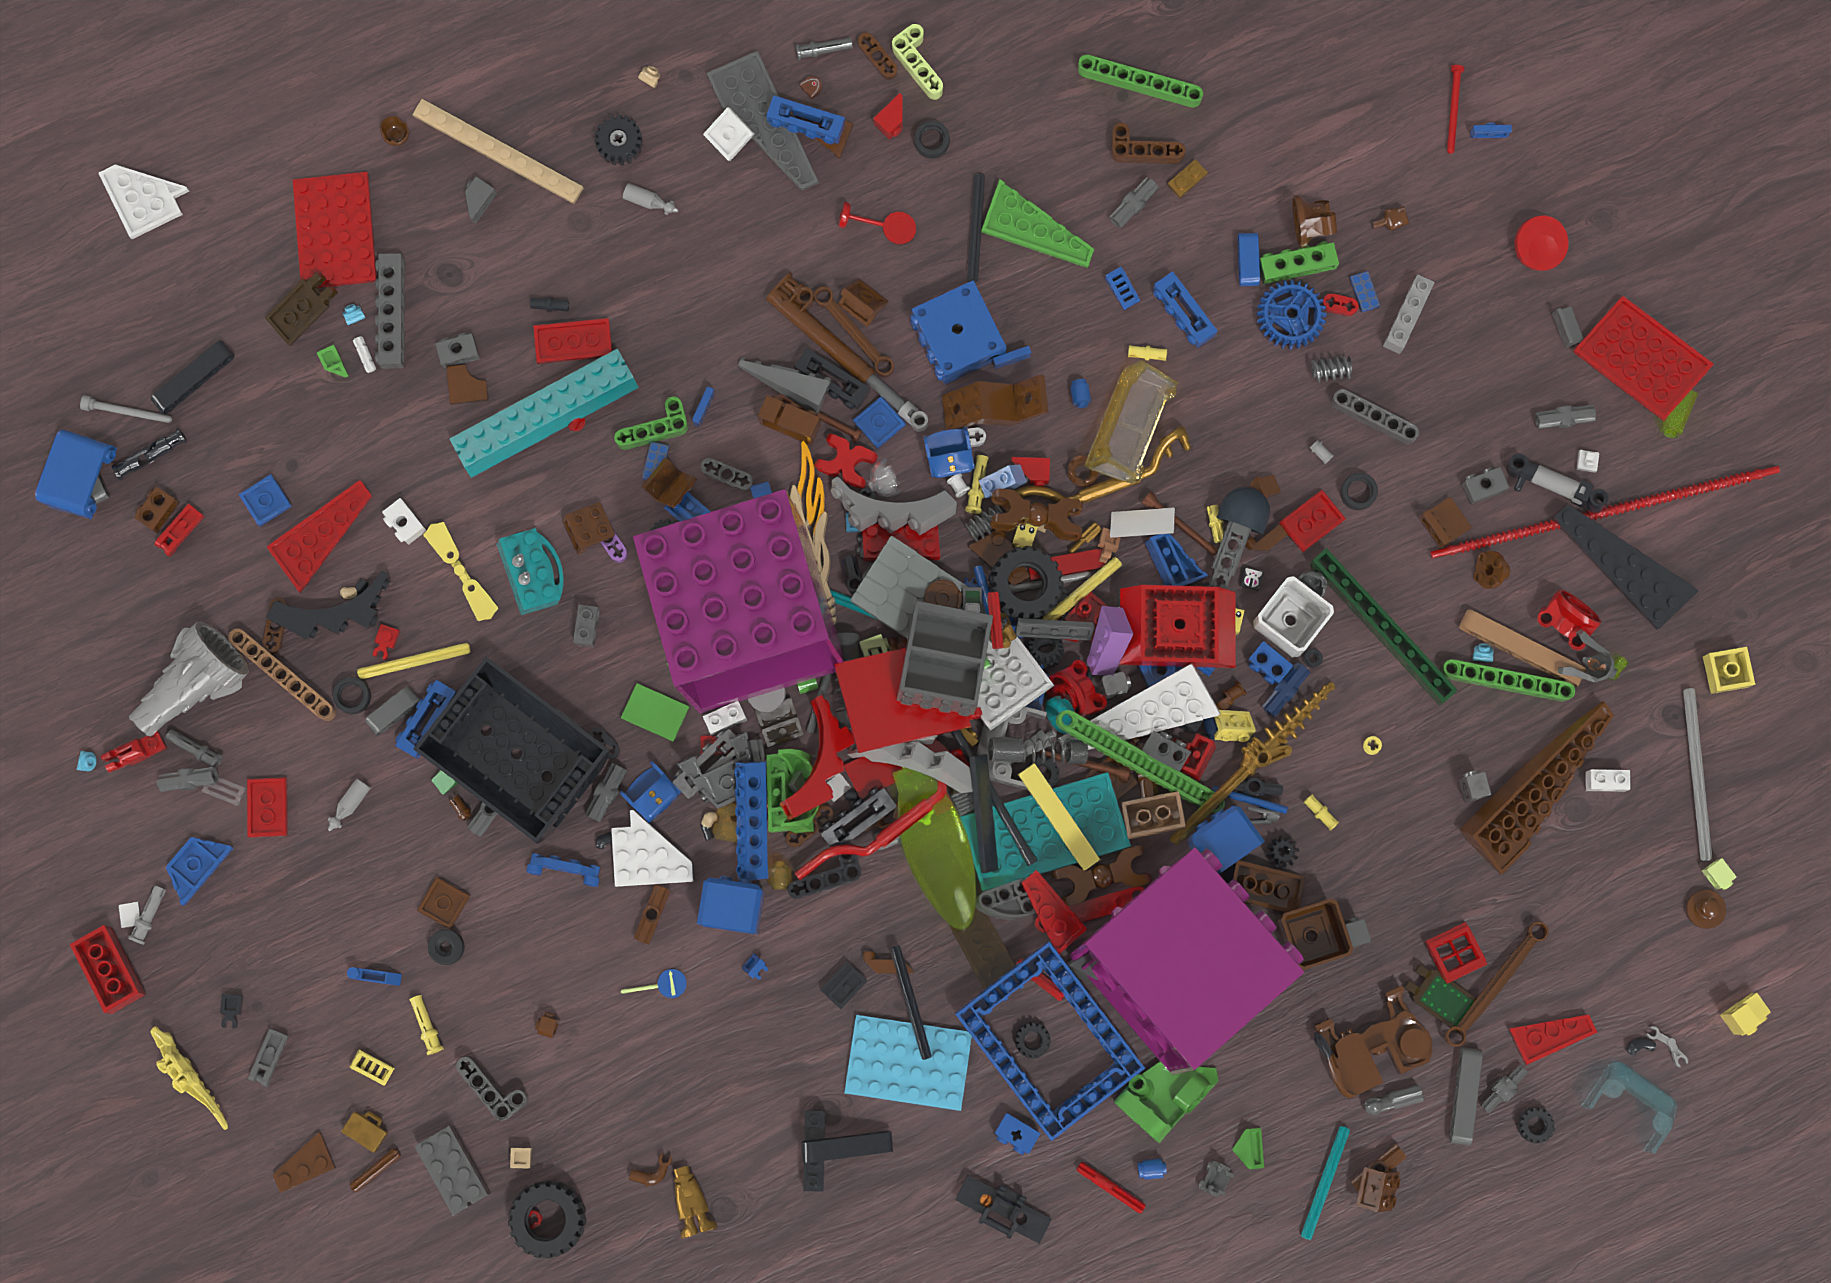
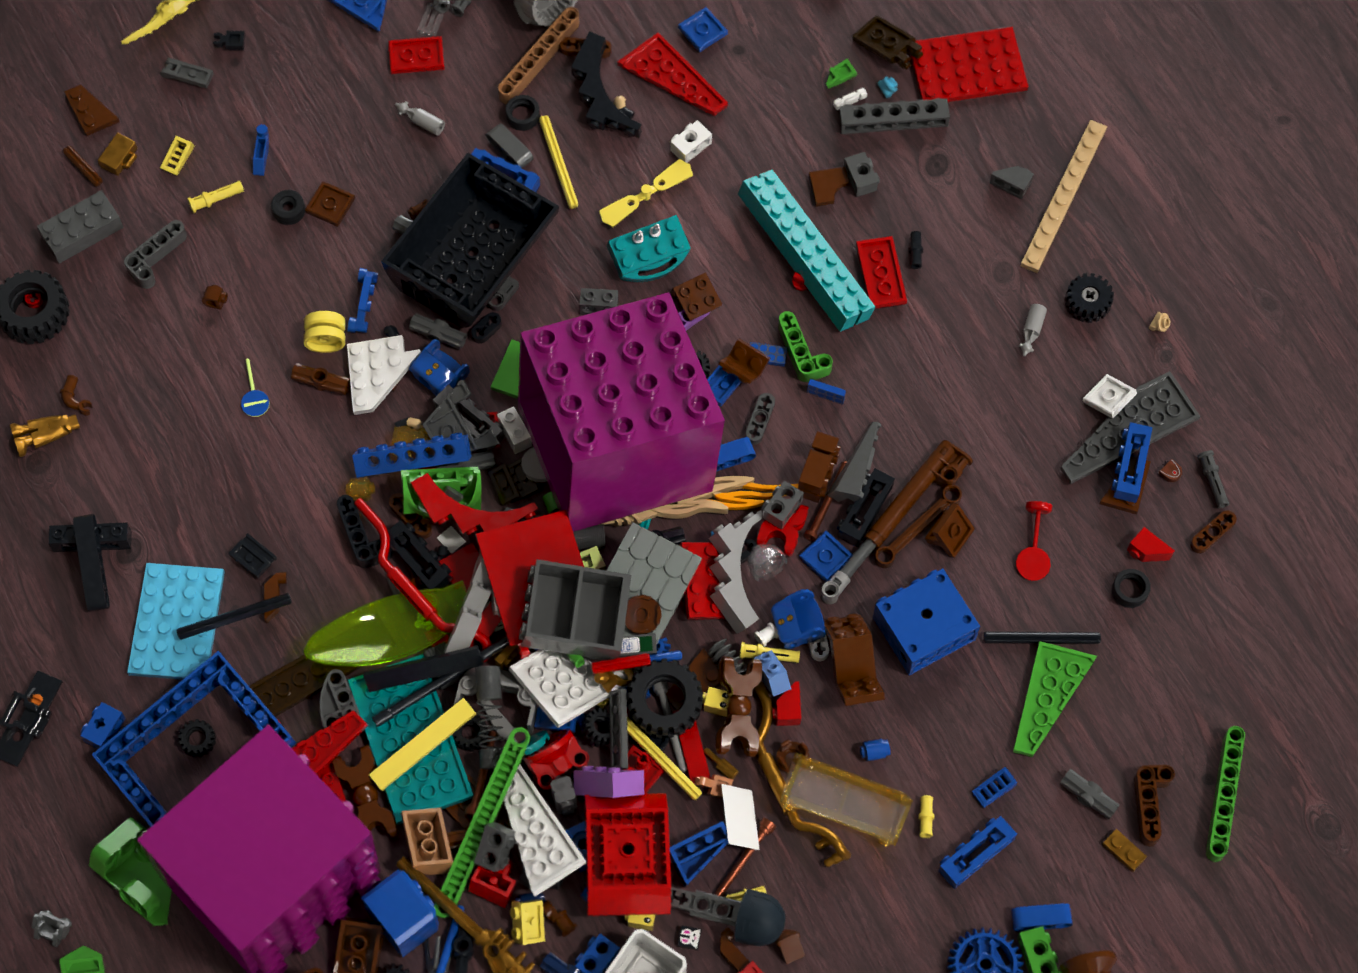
camera: 85 degrees right, 15 degrees down
red plate [373,624,400,661] -> none
reddish brown hair [380,116,410,146] -> none
tan tile [510,1148,532,1168] -> none
blue plate [697,876,765,935] -> none
blue tile [742,953,768,980] -> none
yellowish green beam [892,24,943,100] -> none
blue tile [993,346,1031,369] -> none
red axle [1077,1162,1146,1214] -> none
blue brick [1137,1158,1167,1180] -> none
none -> light yellow wheel [304,311,345,353]
none -> dark grey brick [762,481,804,530]

